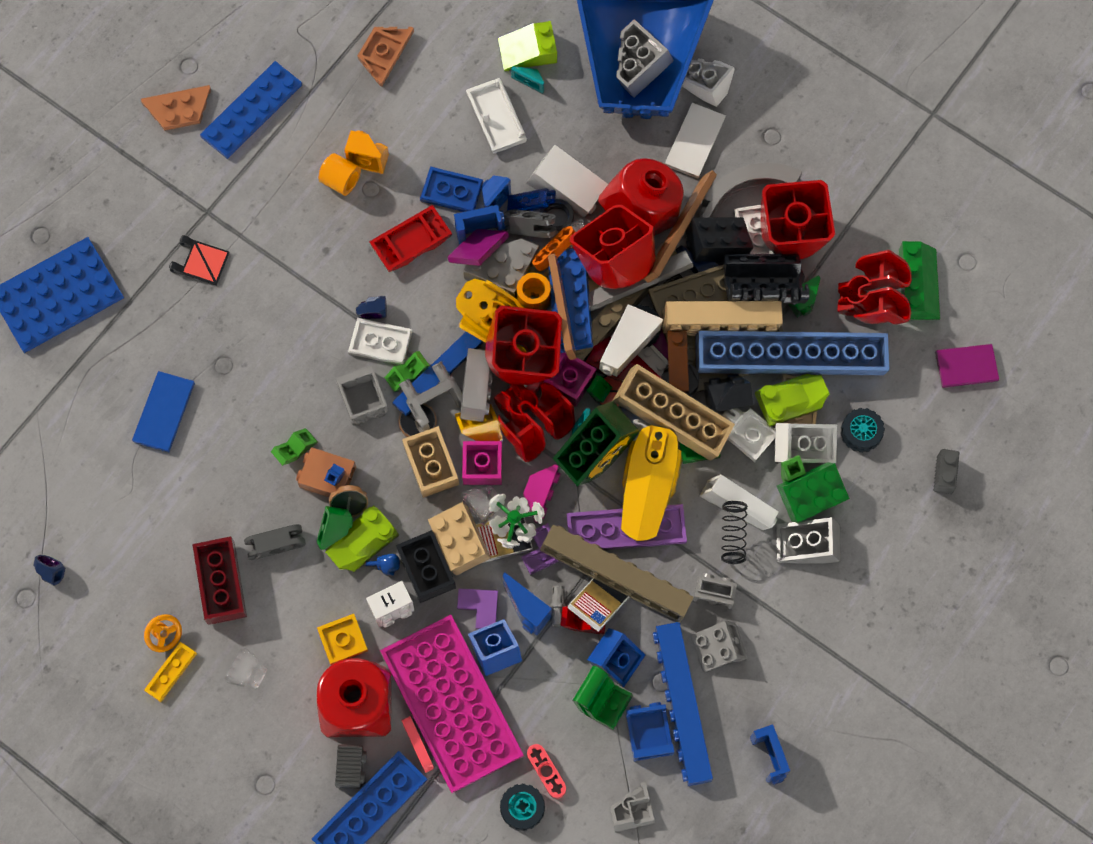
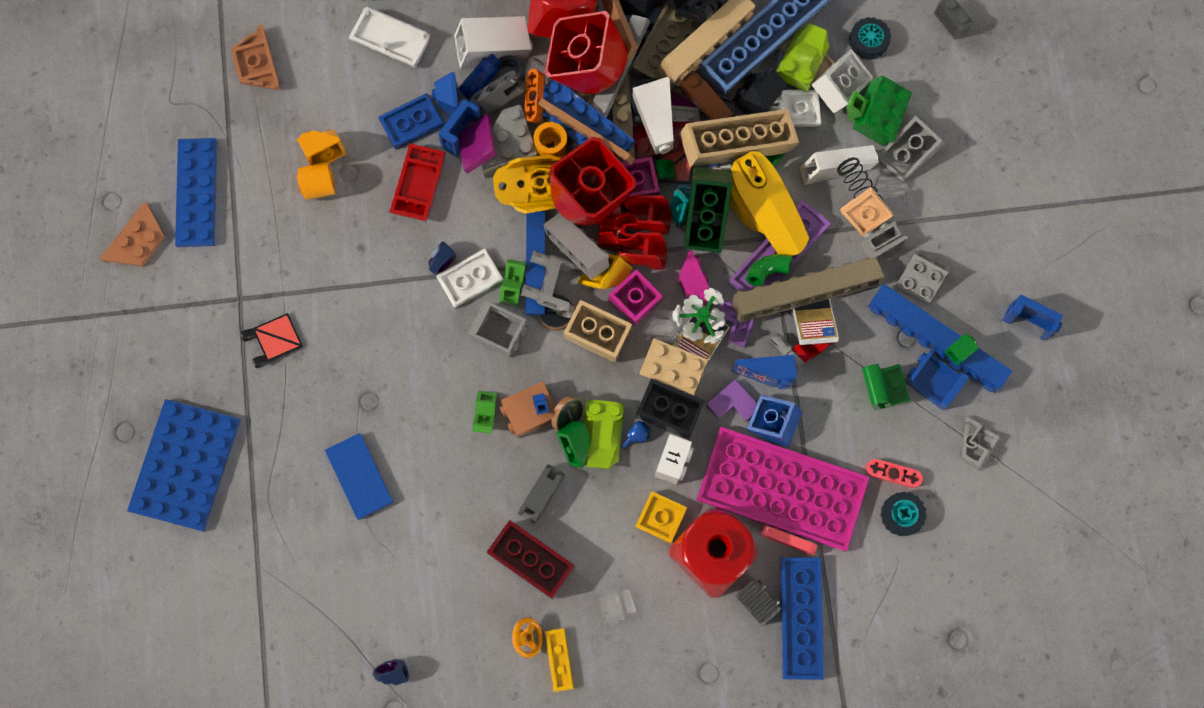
camera: 45 degrees left, 5 degrees up
blue slope [587,628,646,687] -> none
none -> green cylinder [745,254,793,287]
none -> light nougat tile [840,187,894,237]
none -> green brick [944,333,979,366]

